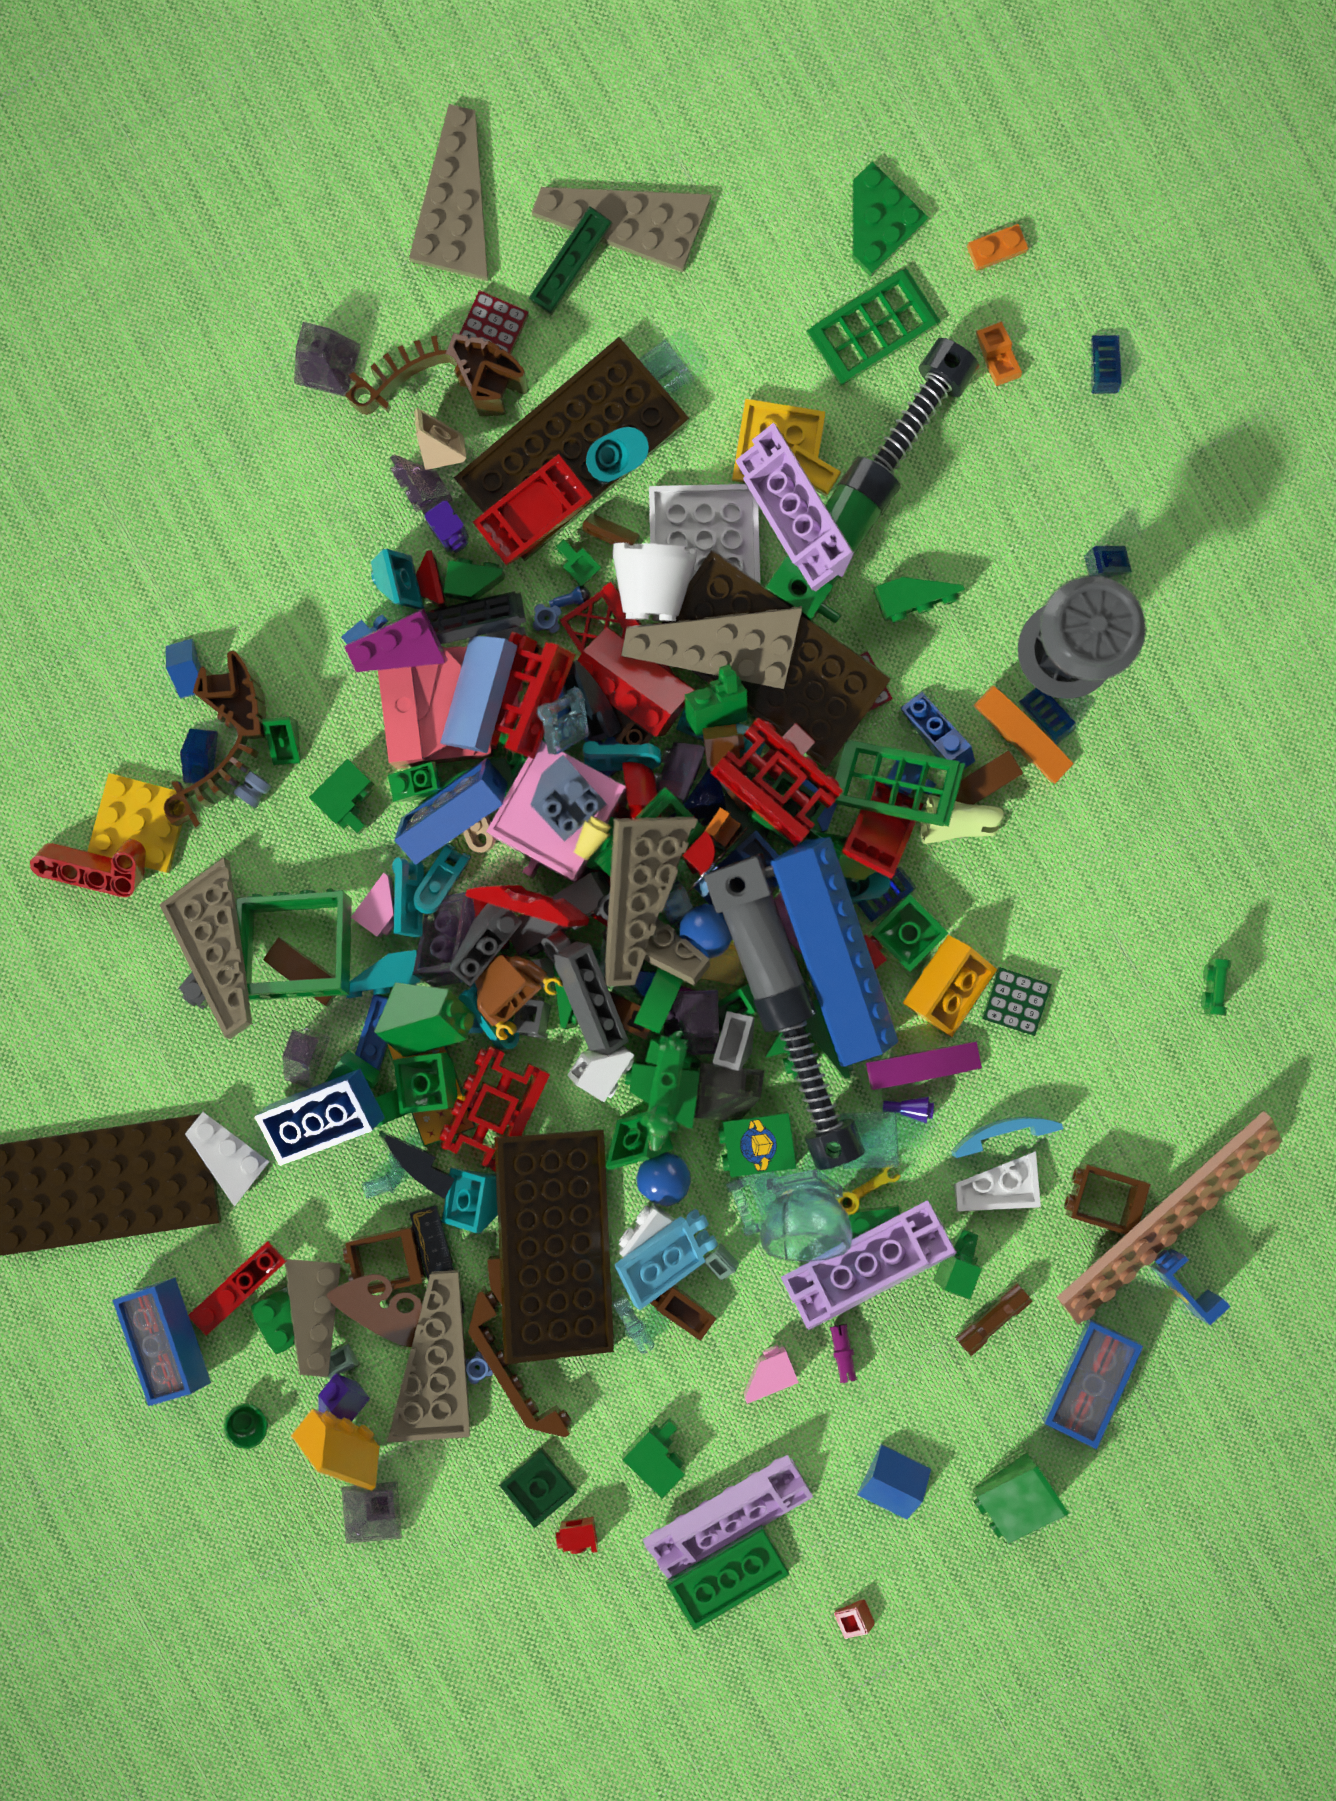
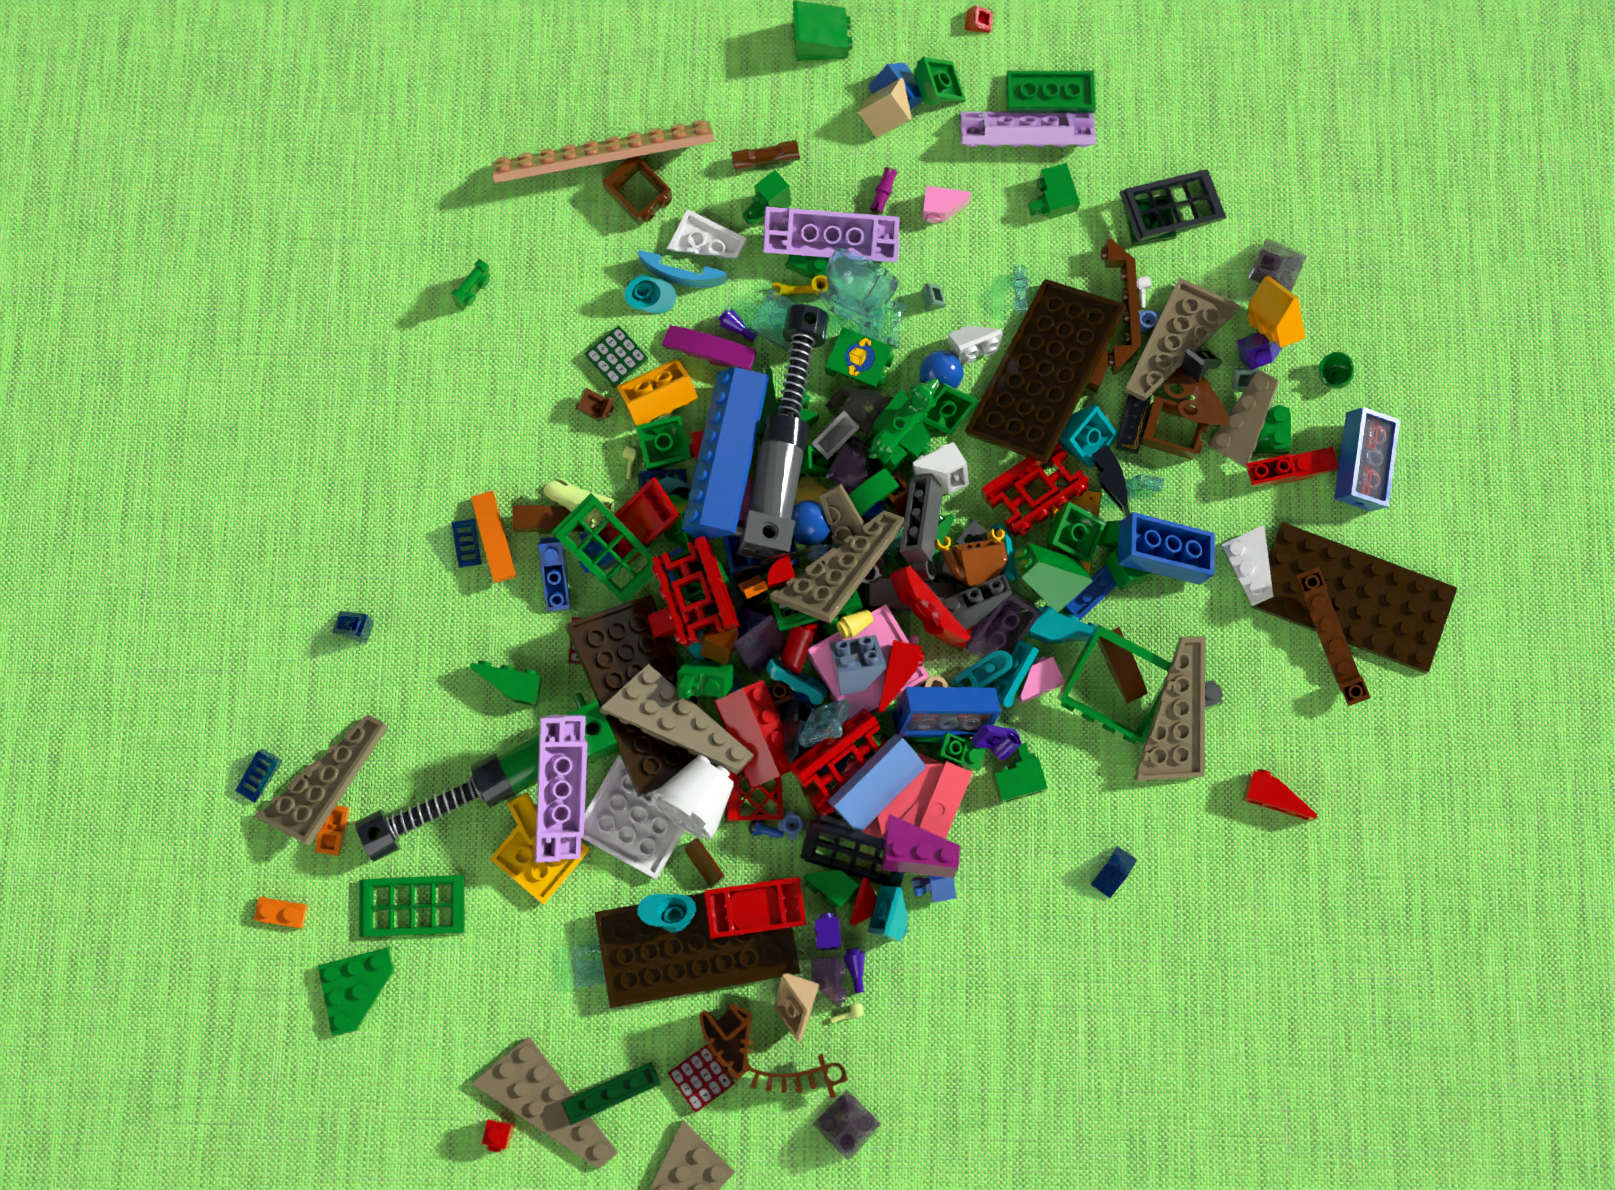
camera: 145 degrees left, 10 degrees down
red beam [30,839,146,897] -> none
yellow plate [87,773,185,873] -> none
reddish brown piece [164,650,266,829] -> none
blue slope [166,639,201,699] -> none
sand blue wheel [233,771,272,809] -> none
green slope [262,716,301,765] -> none
slope [282,1028,330,1089] -> none
green plate [556,539,601,587] -> none
red brick [556,1516,598,1554] -> none
medium azure tile [614,1209,718,1310] -> none
reddish brown slope [650,1285,717,1341] -> none
dark grey brick [1018,576,1146,699] -> none
clear brick [1042,1319,1143,1449] -> none
blue panel [1150,1248,1231,1325] -> none
none -> dark tan wing [254,715,388,846]
none -> red brick [481,1119,515,1153]
none -> reddish brown bracket [575,388,614,421]
none -> yellowish green hand [623,446,638,480]
none -> teal piece [624,275,677,314]
none -> yellowish green hand [831,1004,864,1023]
none -> dark purple cone [842,947,866,993]
none -> tan slope [858,78,912,138]
none -> red slope [877,640,925,714]
none -> green slope [914,57,966,106]
none -> dark purple plate [970,724,1021,760]
none -> black piece [1119,169,1226,241]
none -> white hand [1137,276,1151,309]
none -> black slope [1182,348,1223,383]
none -> red slope [1242,769,1317,822]
none -> reddish brown slope [1296,566,1371,706]

